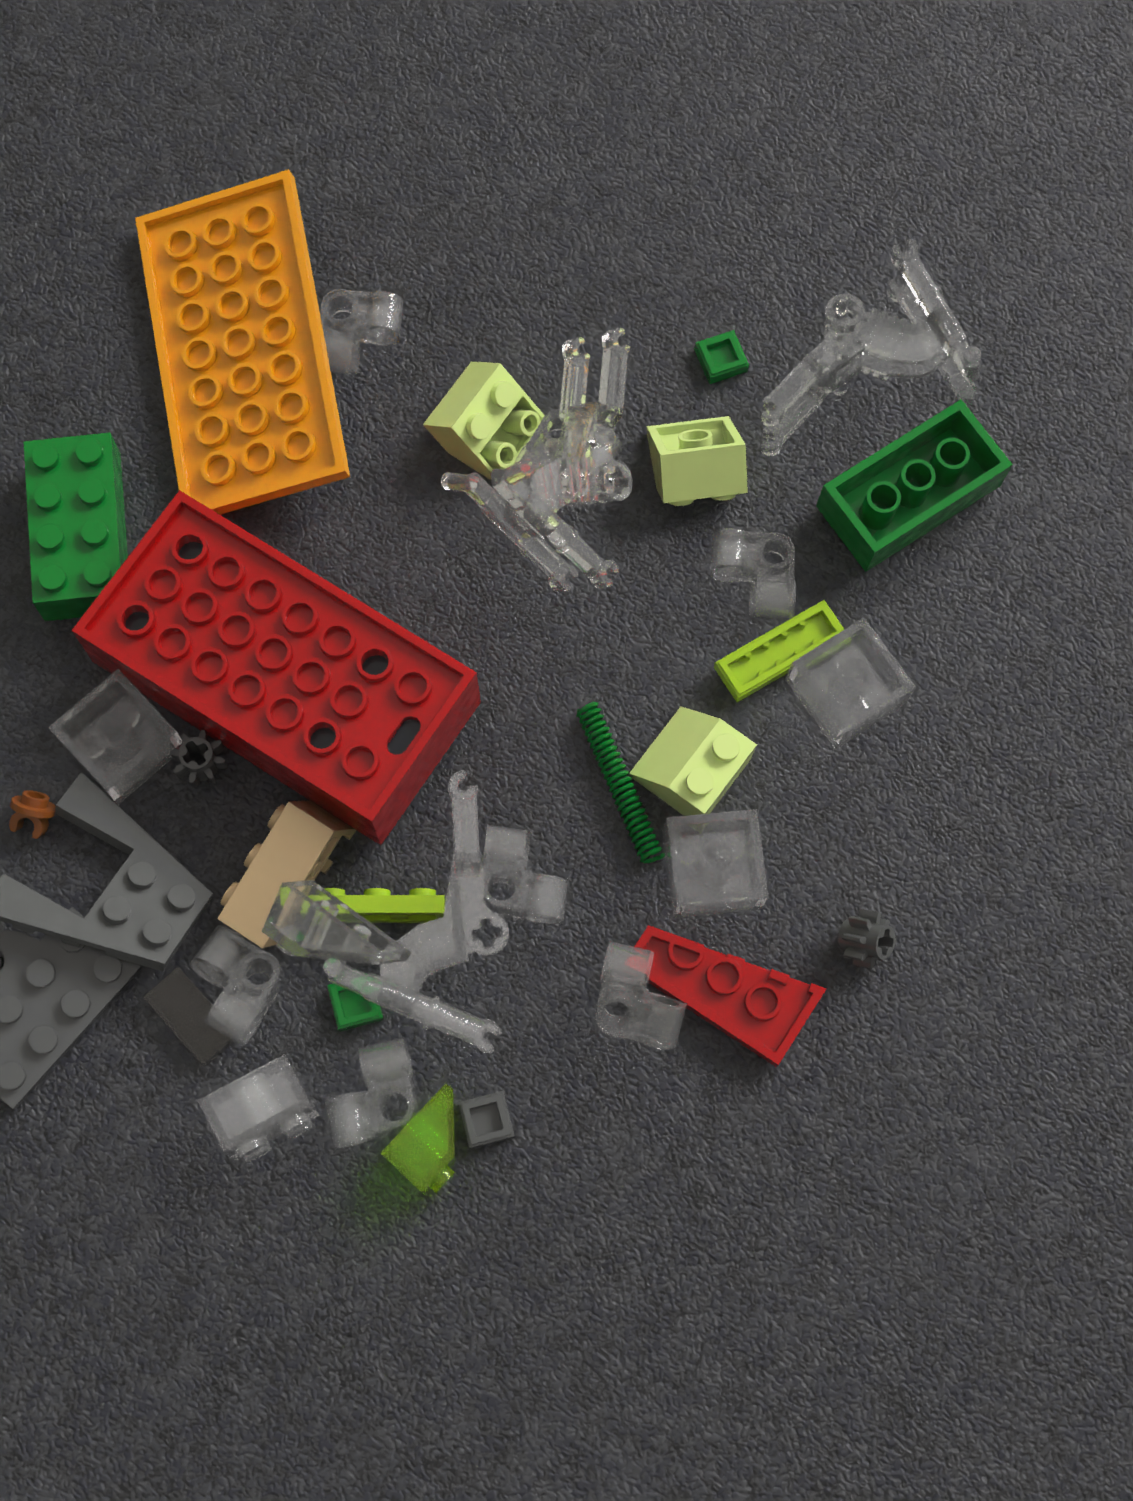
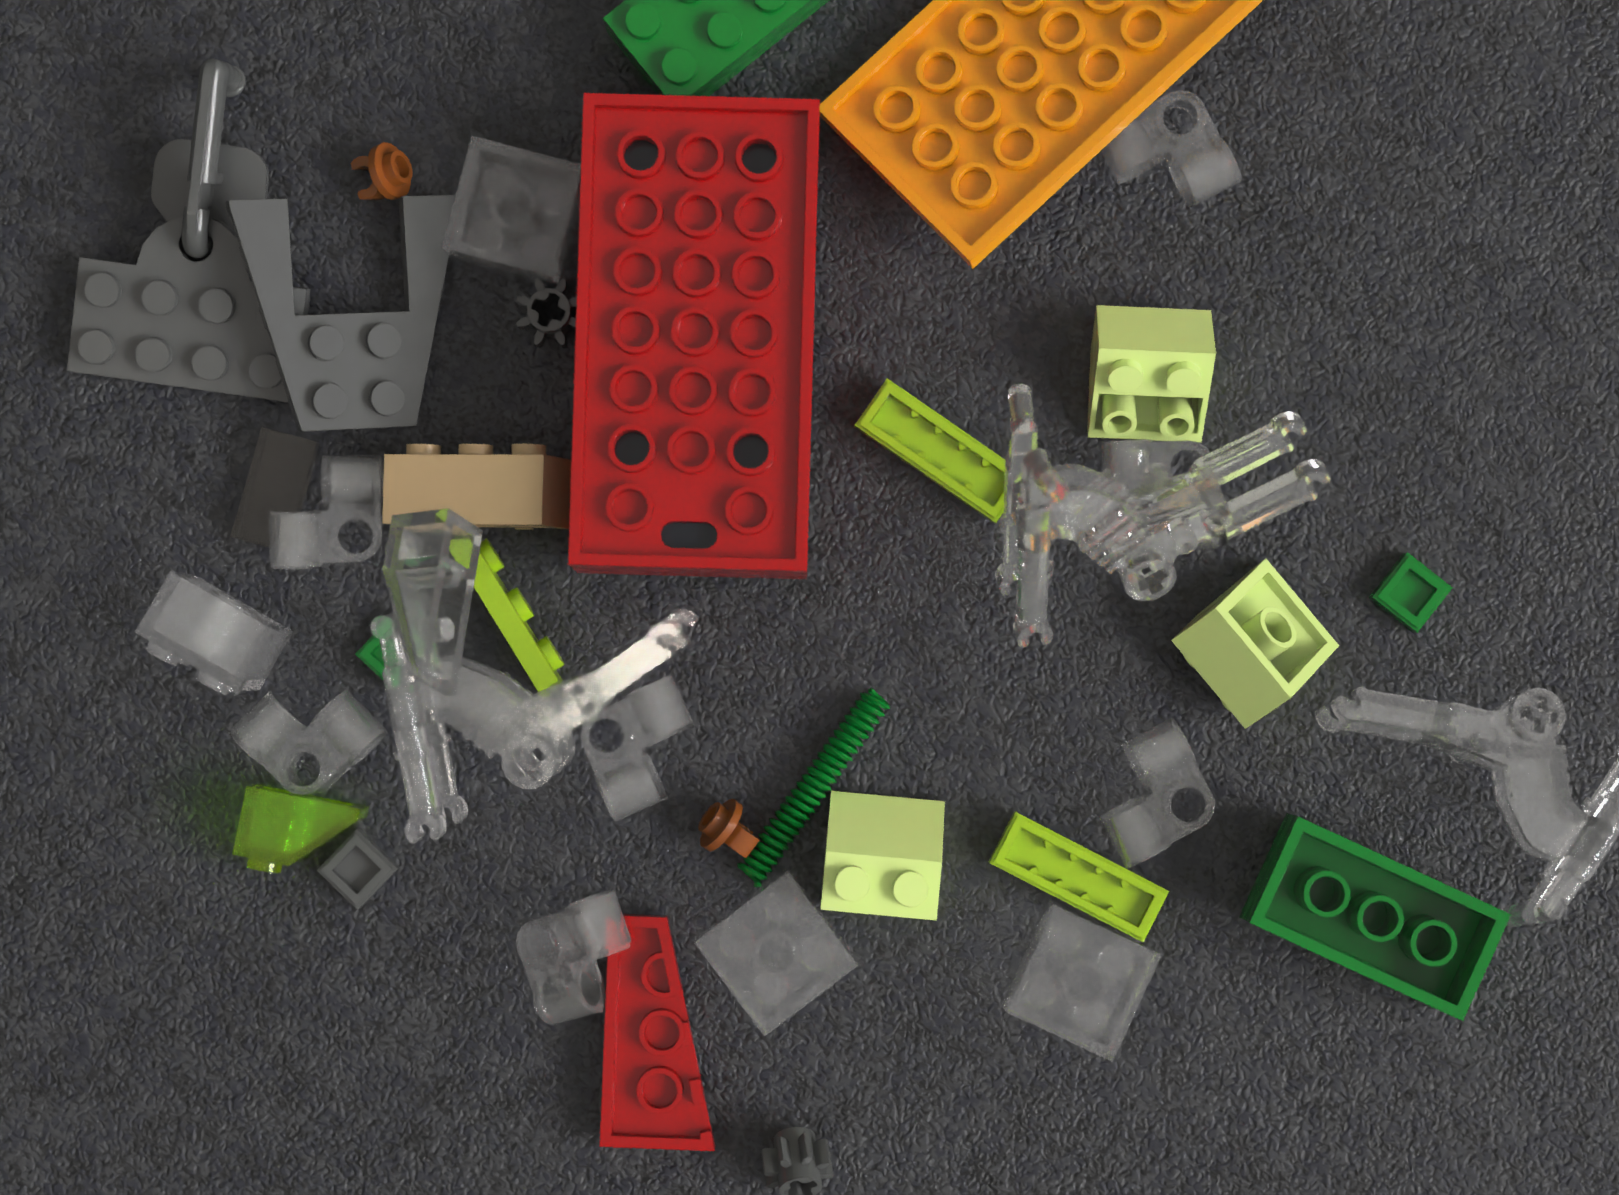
camera: 65 degrees right, 15 degrees up
none -> dark orange plate [698,799,760,858]
none -> lime plate [854,378,1028,524]

